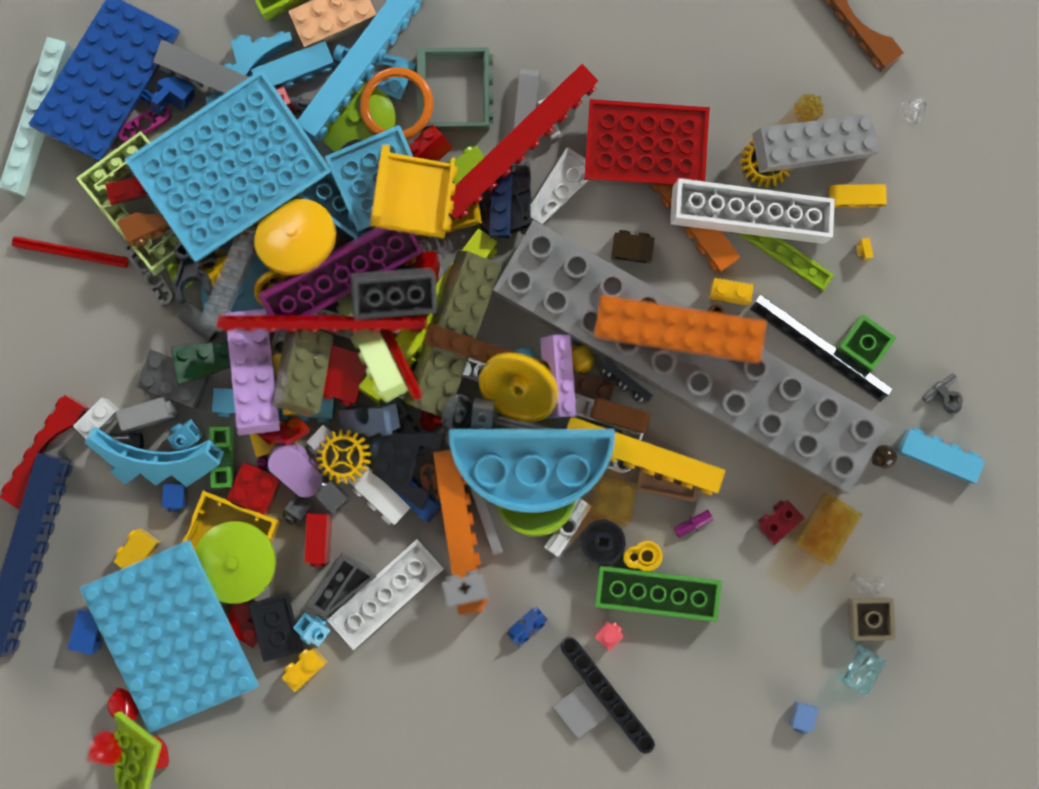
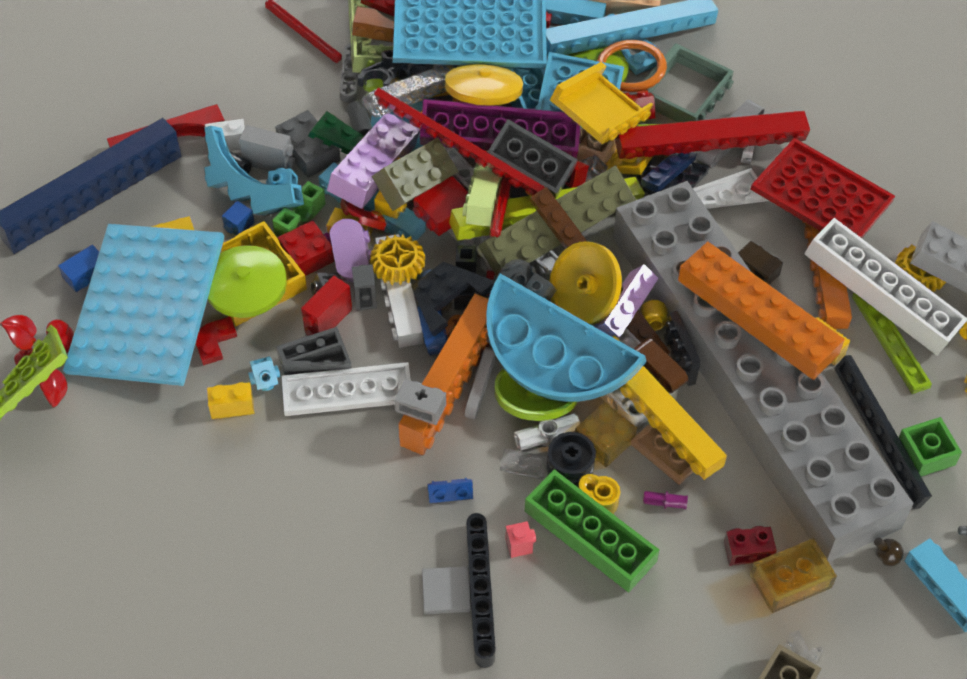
camera: 25 degrees right, 30 degrees down
black plate [248,592,303,663] -> none
sand blue arch [338,404,400,437] -> none

